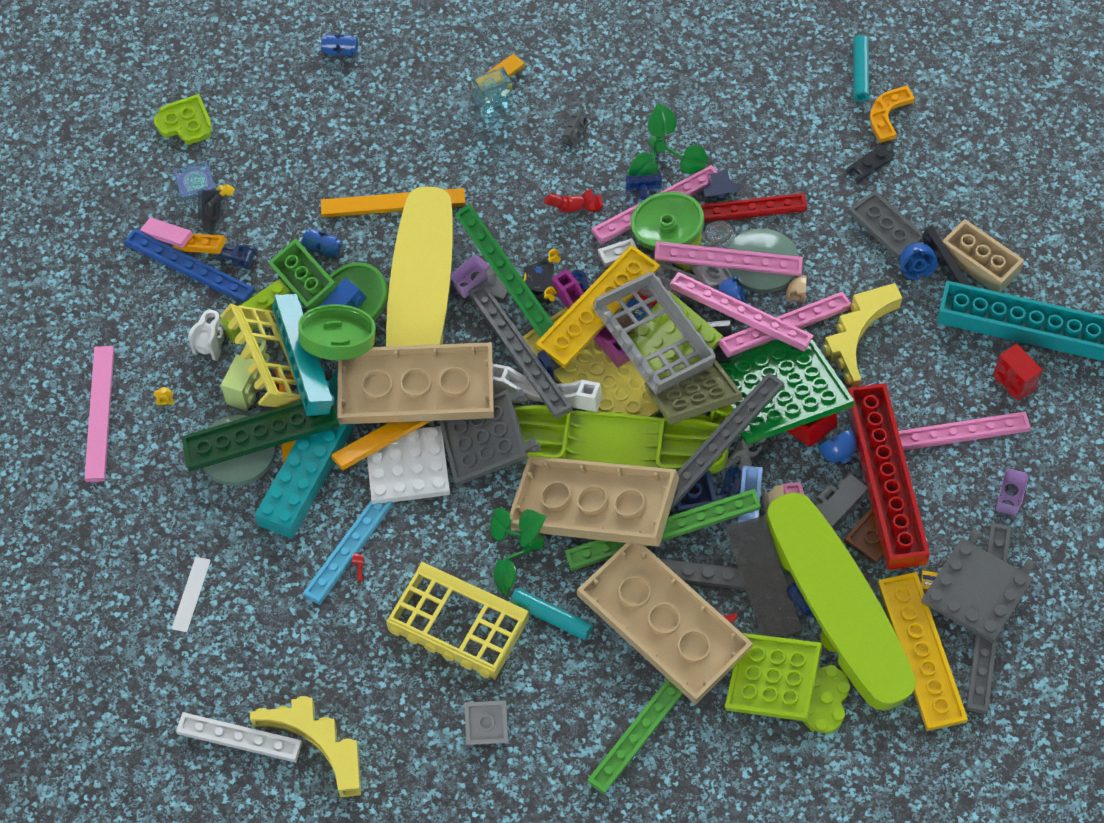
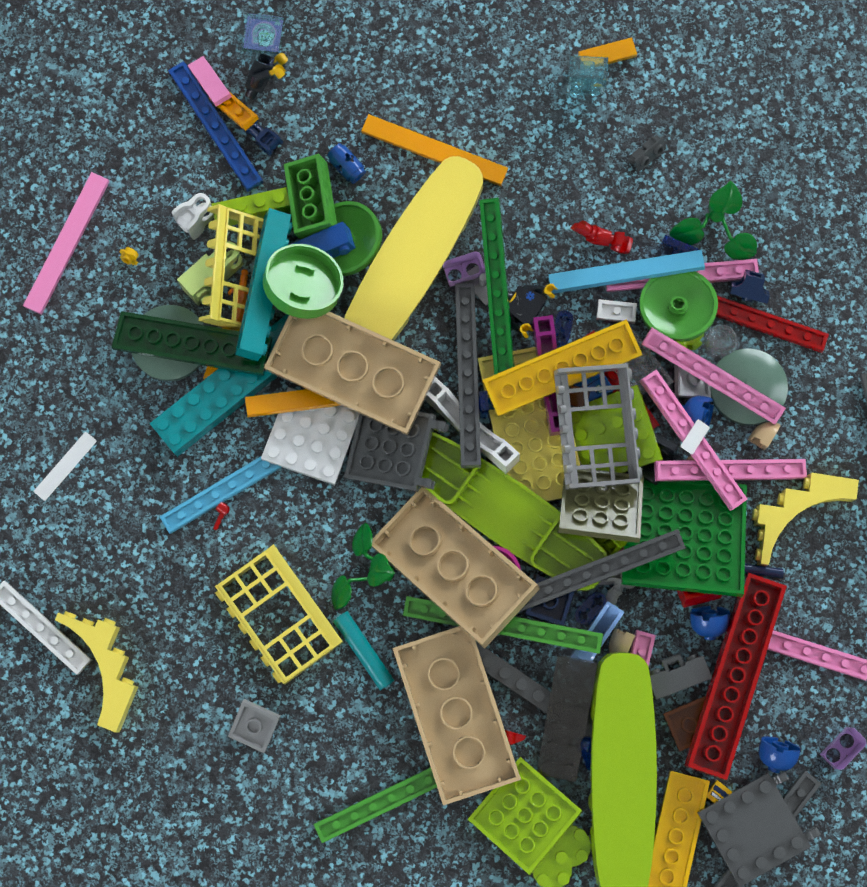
camera: 25 degrees right, 20 degrees up
none -> medium azure tile [548,250,705,294]
none -> white sticker [680,419,710,454]
none -> blue cylinder [758,736,801,773]

